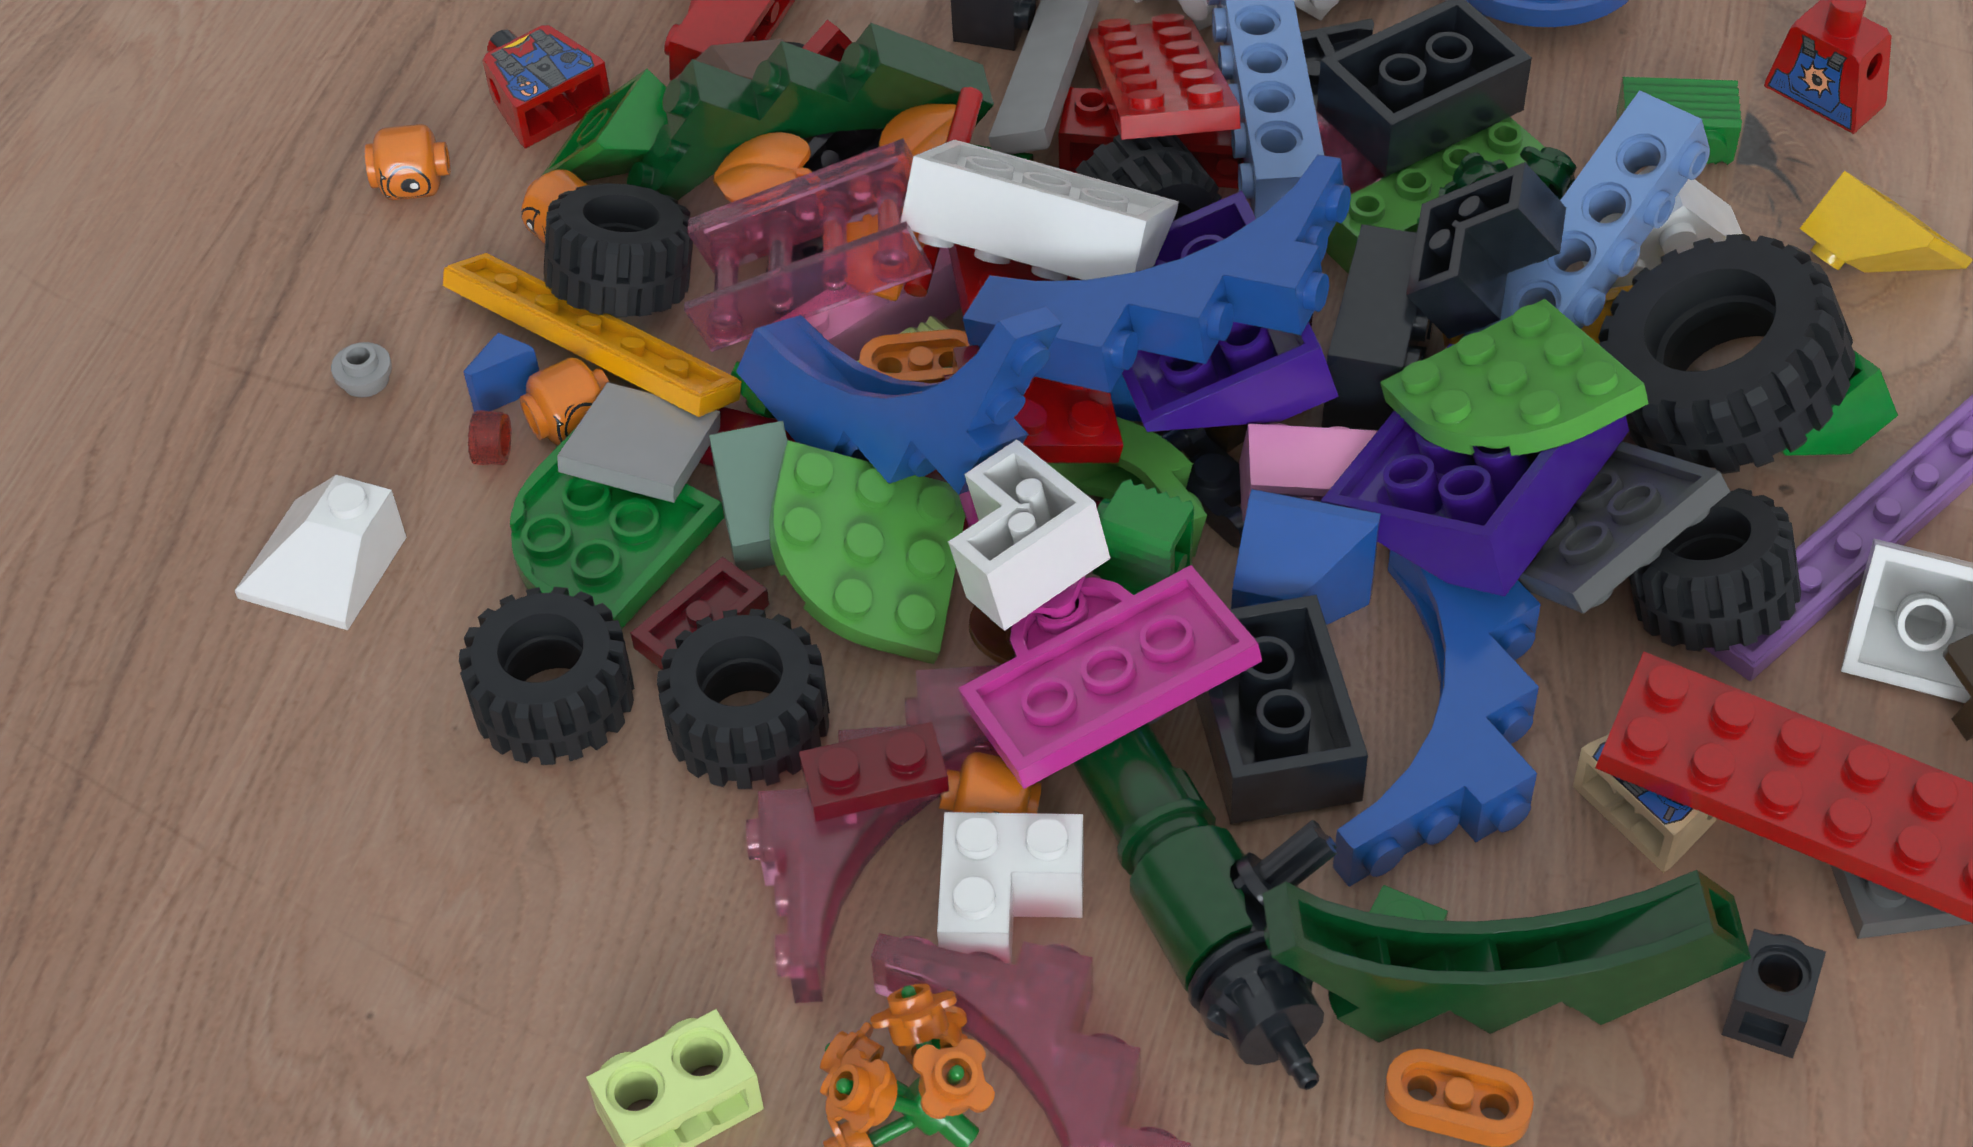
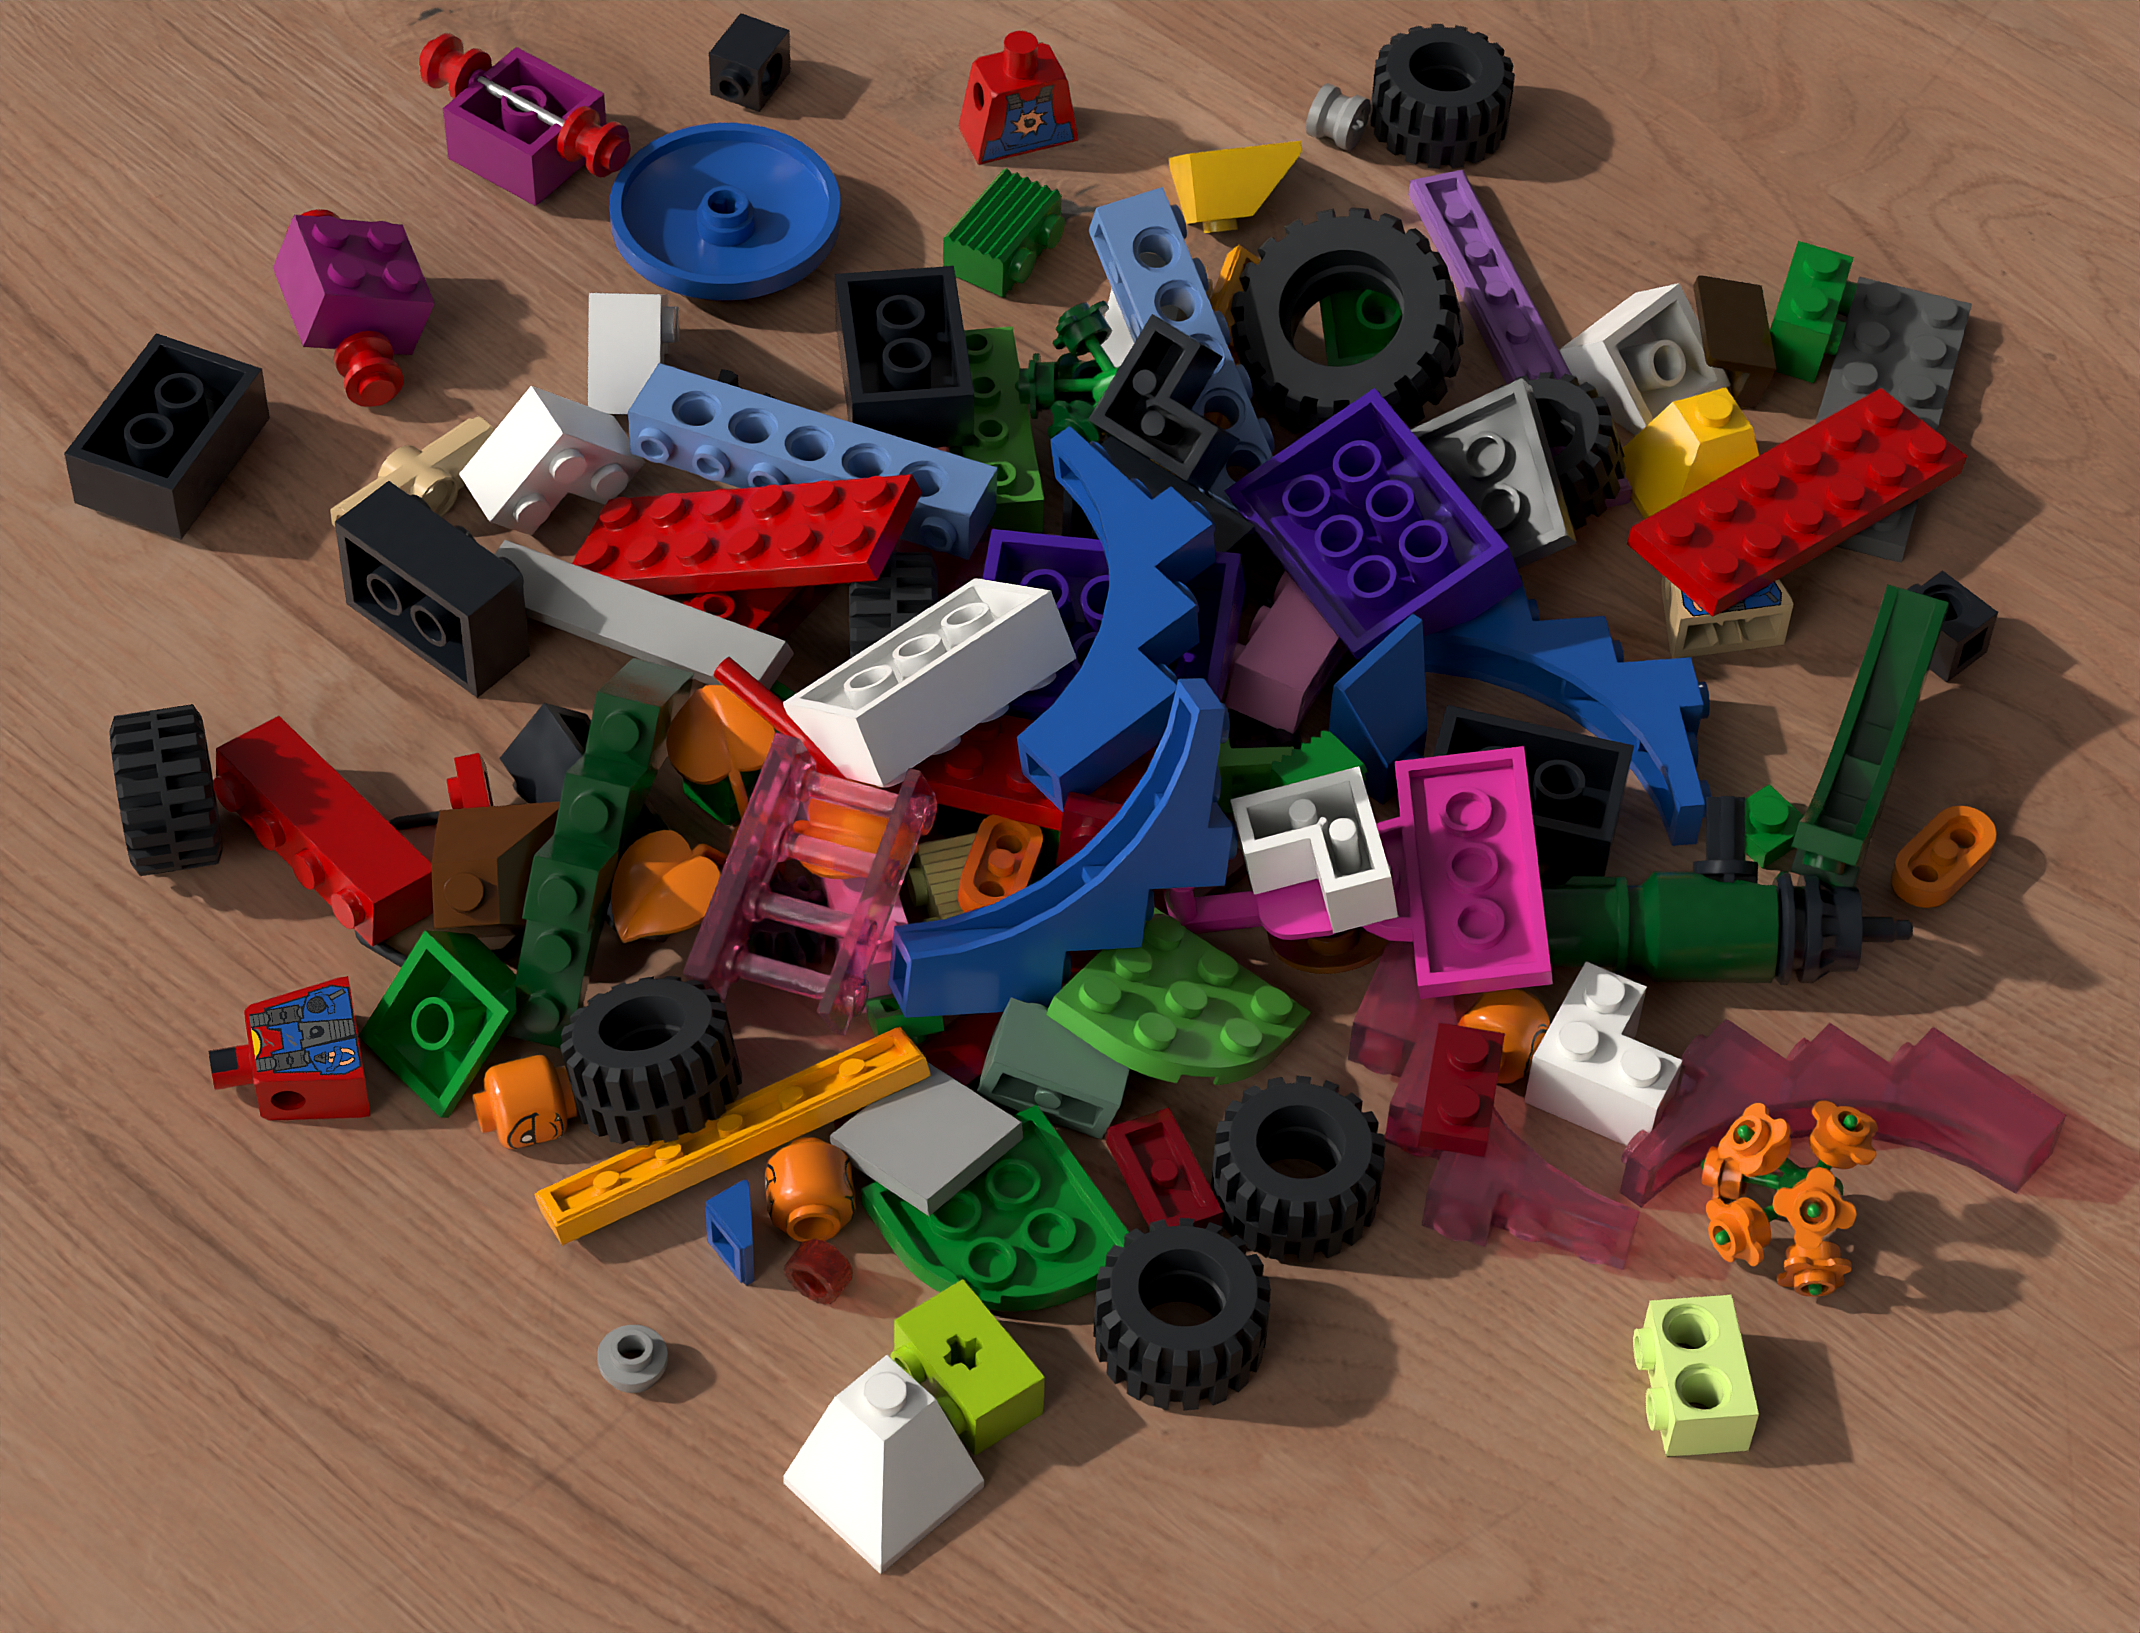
camera: 70 degrees left, 0 degrees up
orange head [365,124,451,200] -> none
bright green plate [1380,299,1649,456] -> none
none -> lime brick [891,1279,1045,1456]
none -> yellow slope [1622,387,1759,519]

